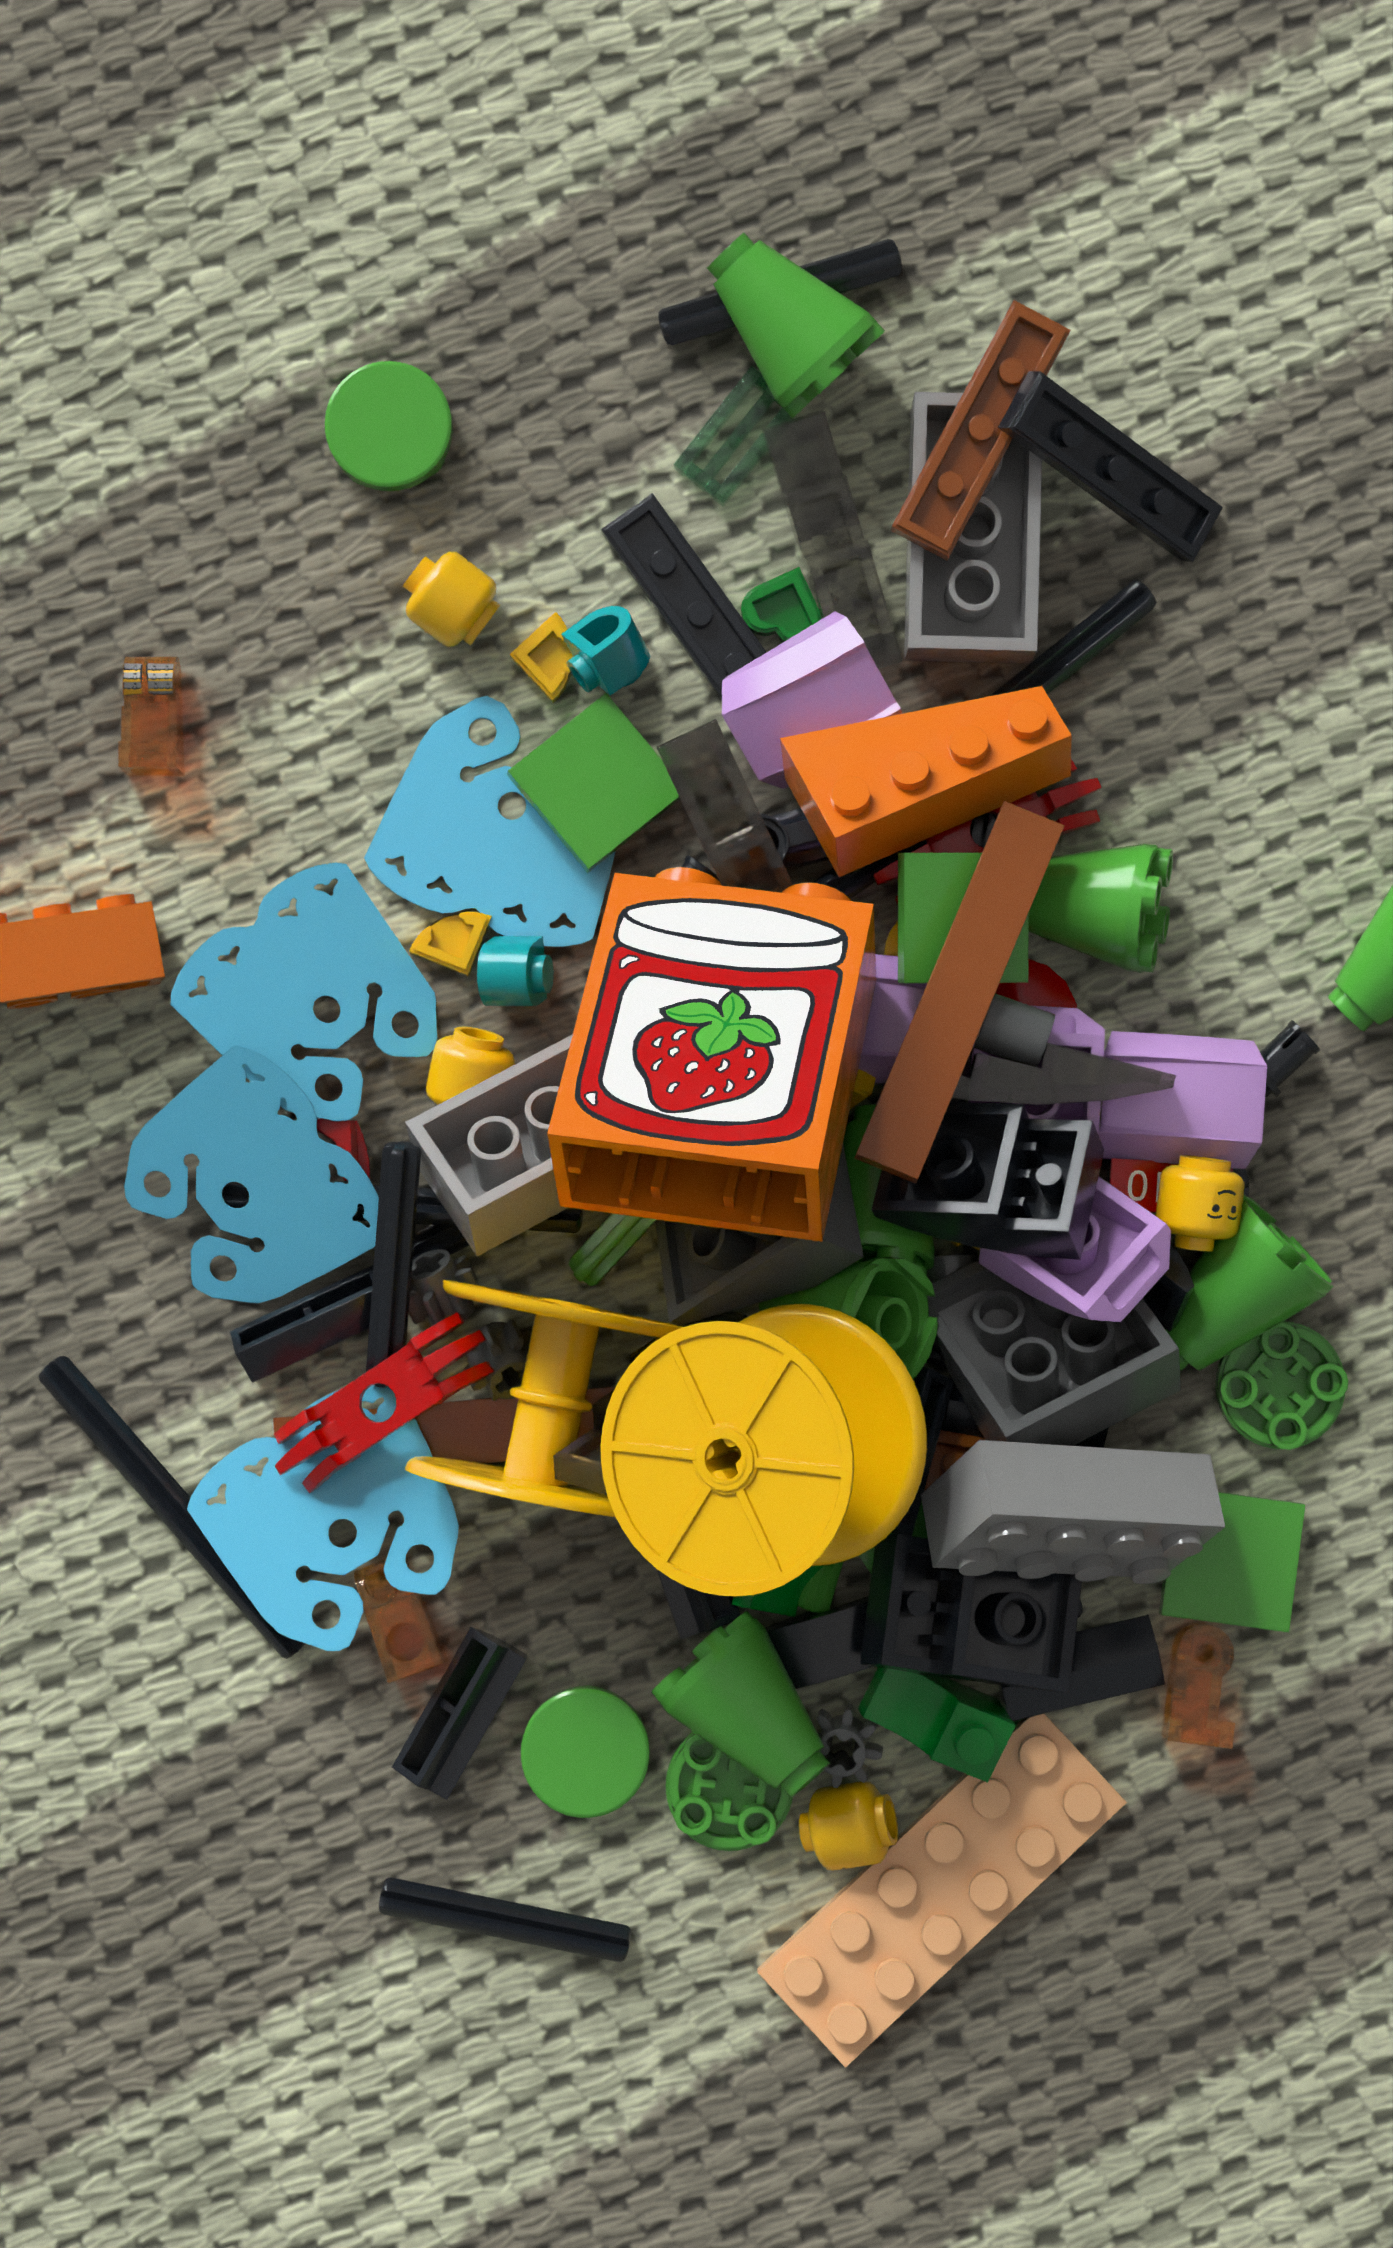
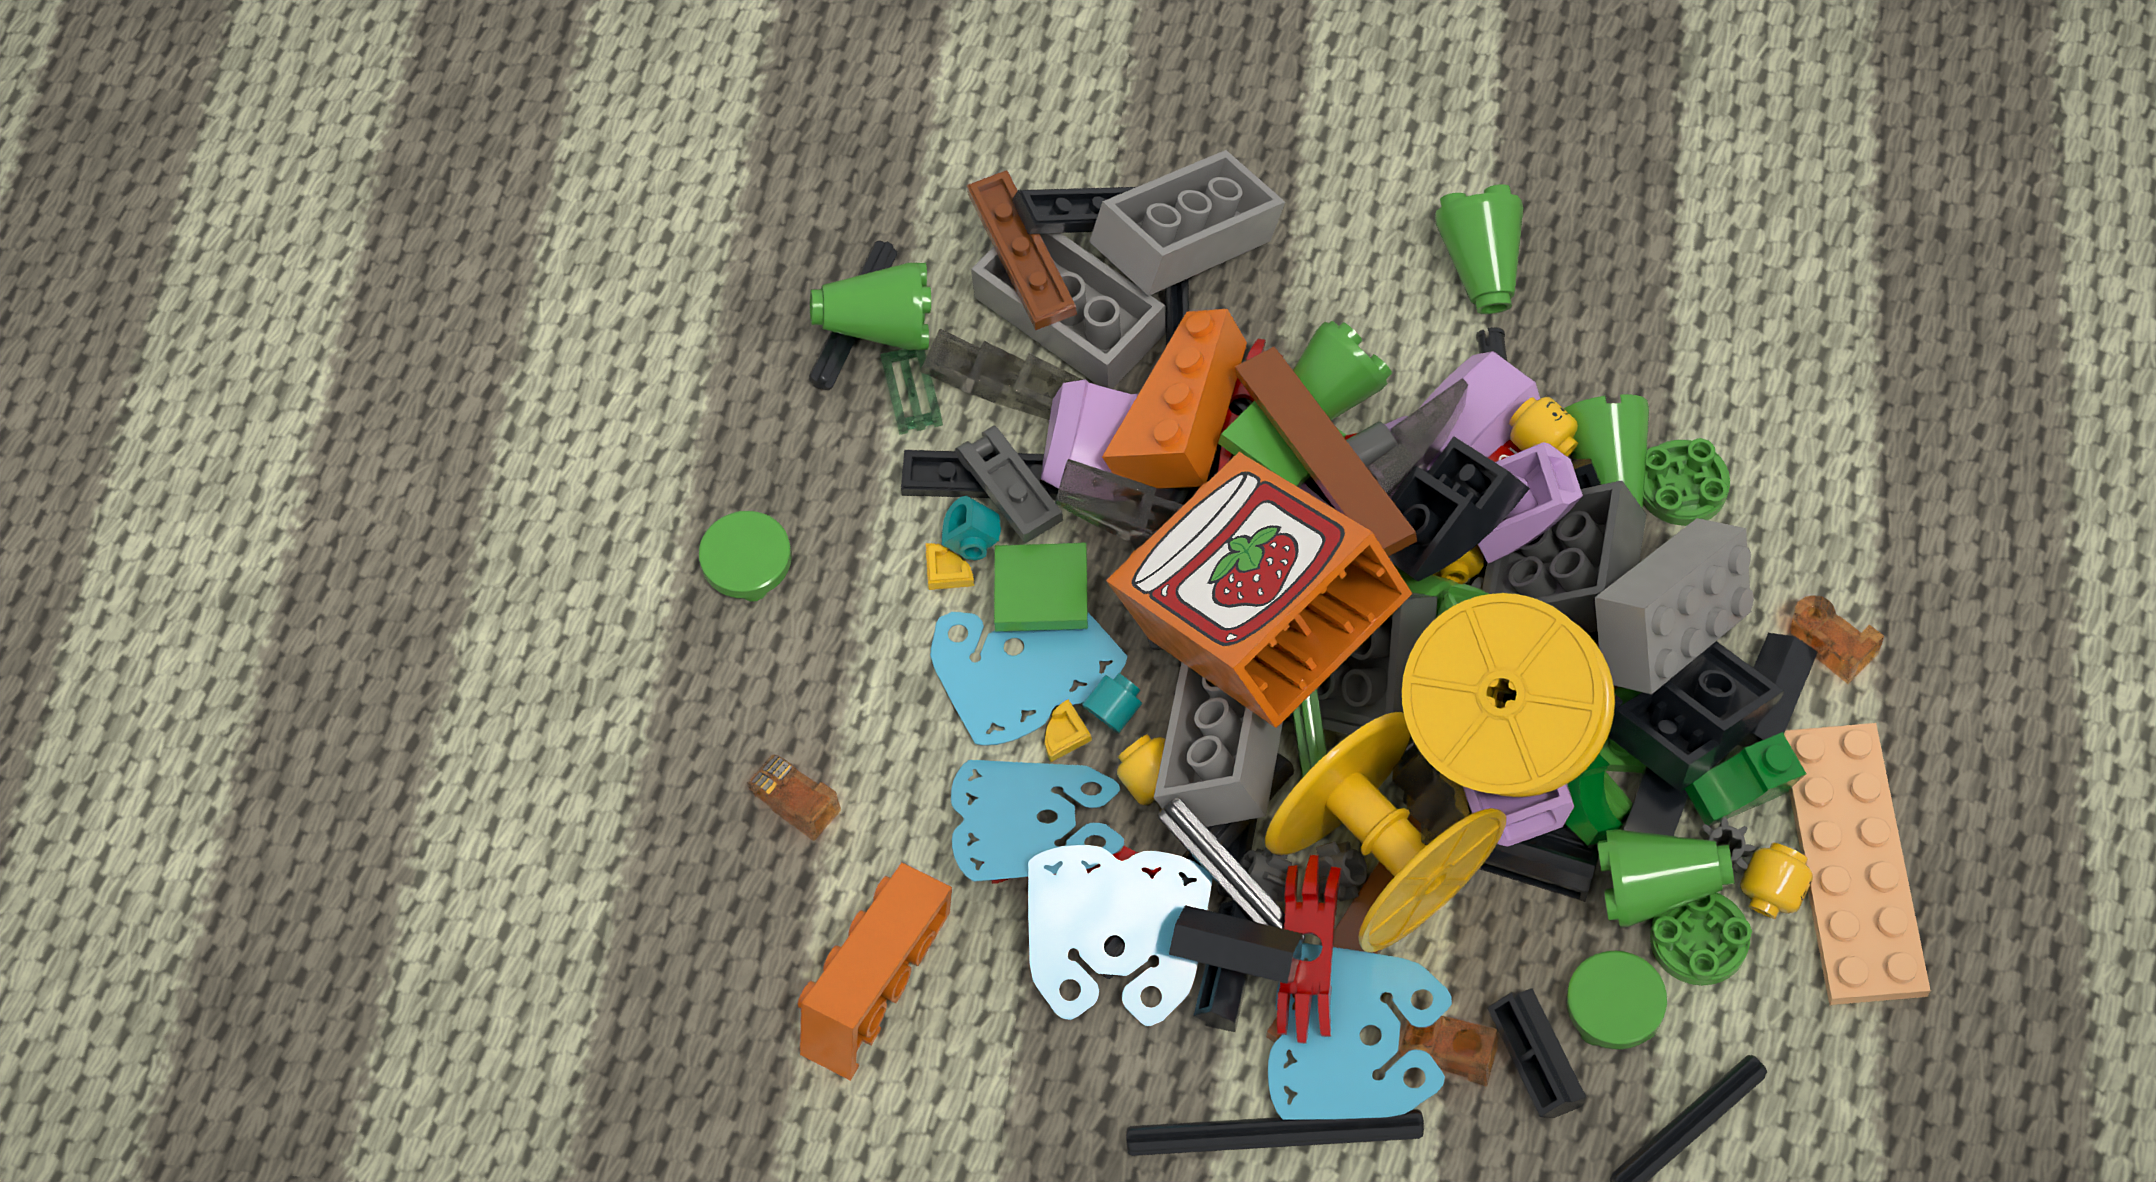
camera: 50 degrees left, 25 degrees down
yellow head [403,552,500,647] -> none
green tile [741,567,822,643] -> none
bright green tile [1159,1492,1305,1632] -> none
none -> dark grey plate [955,425,1063,543]
none -> light grey brick [1089,150,1285,296]
none -> black piece [1169,905,1303,984]

